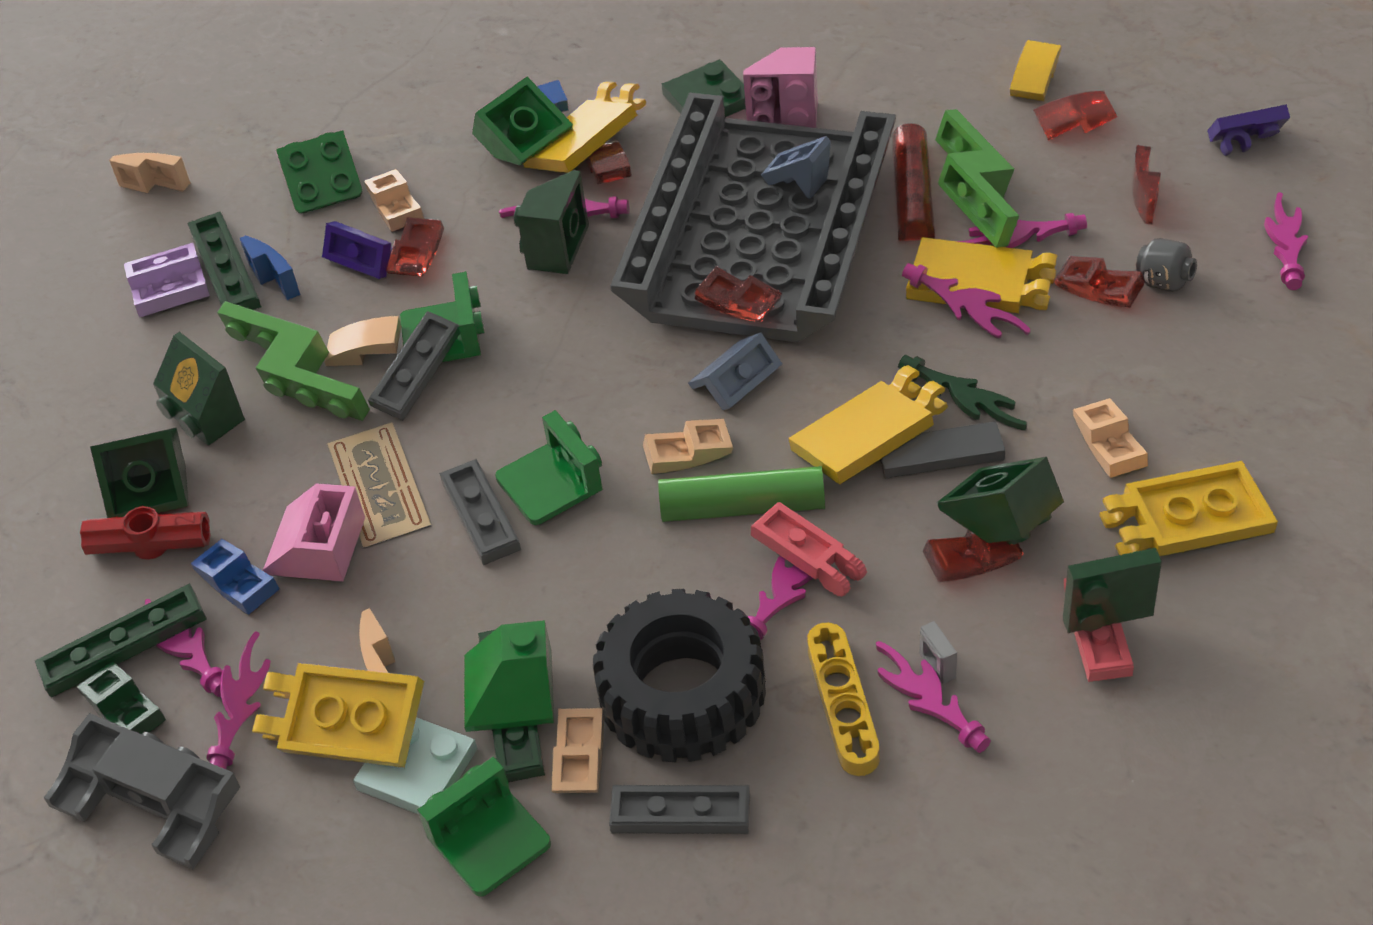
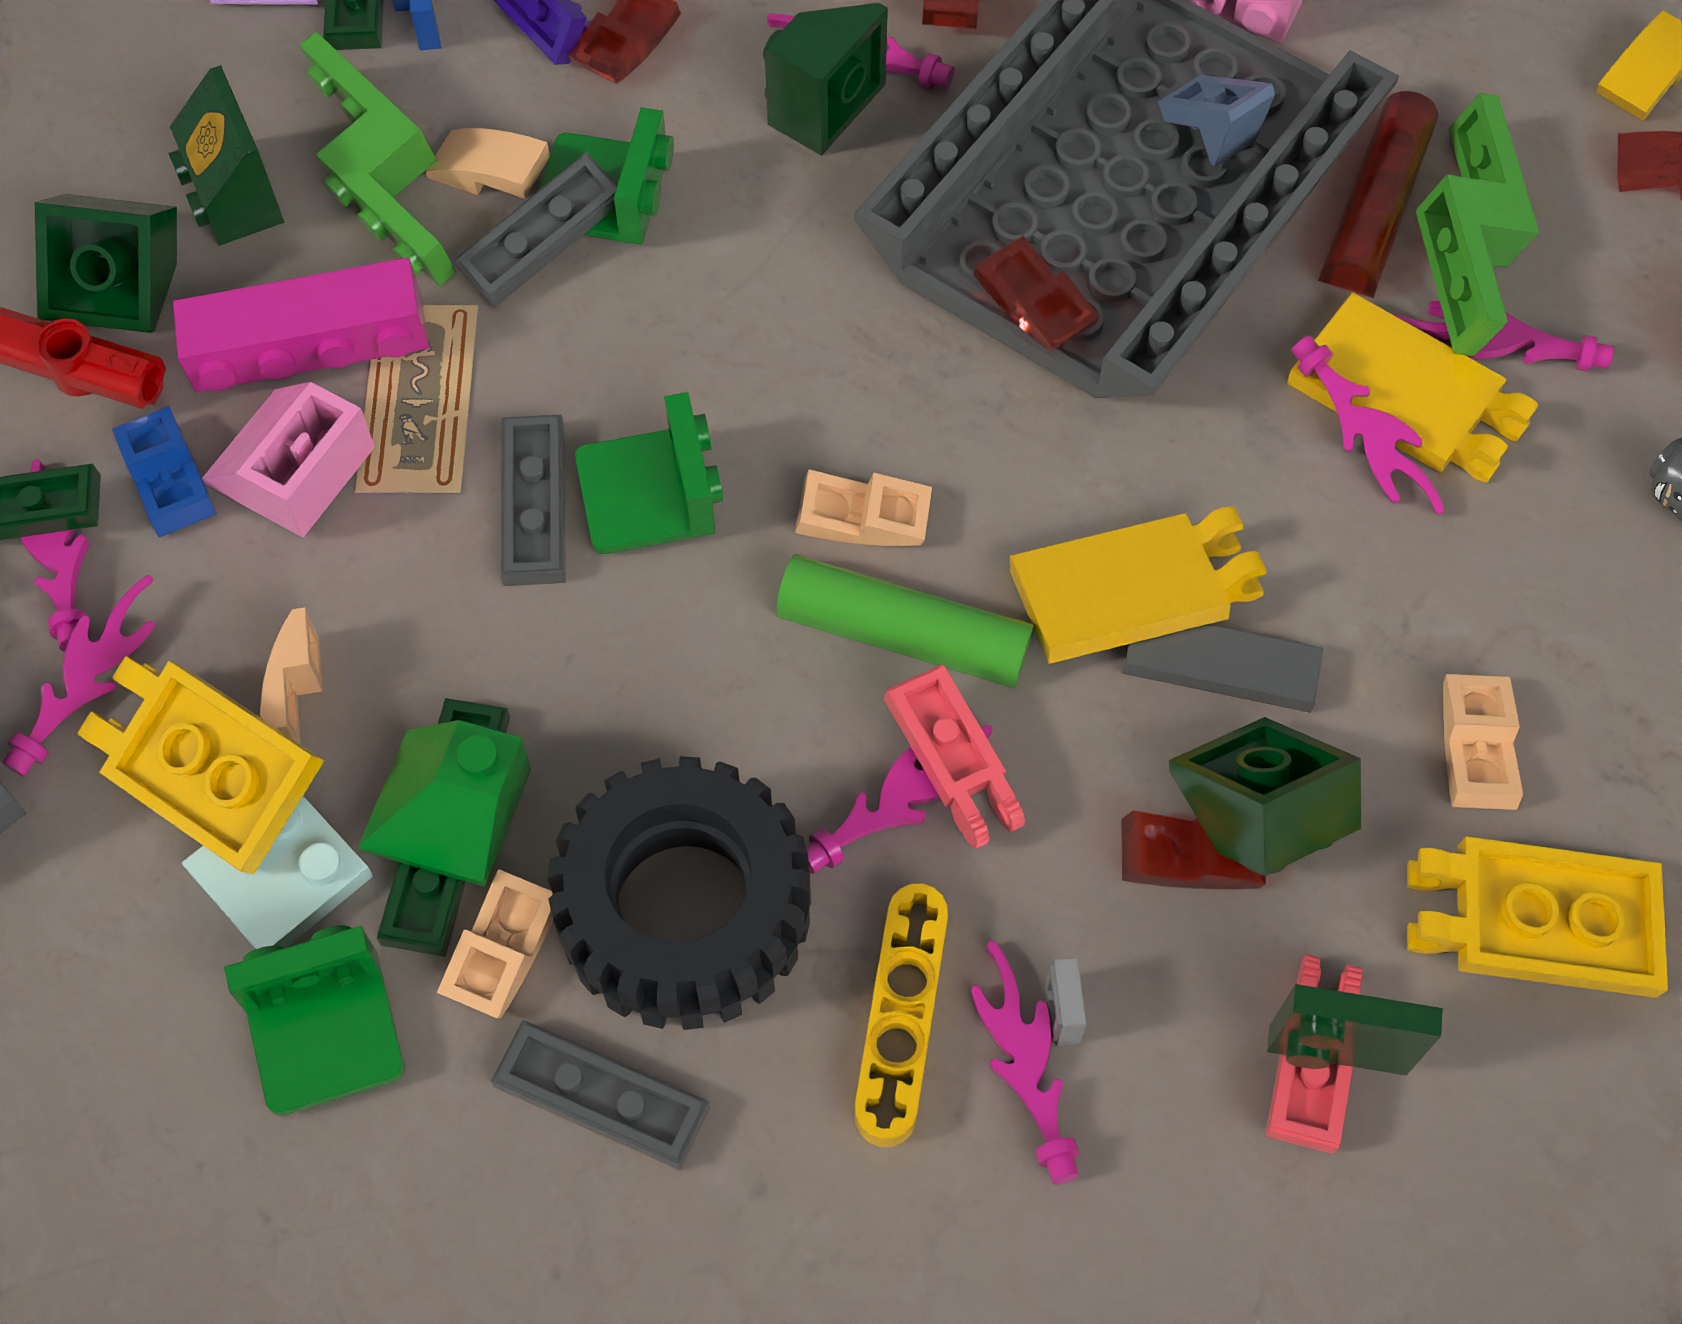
camera: 15 degrees right, 15 degrees up
sand blue panel [688,333,782,410] -> none
dark green piece [898,354,1027,431] -> none
clear red slope [1054,256,1145,308] -> none
none -> dark pink brick [173,257,429,393]

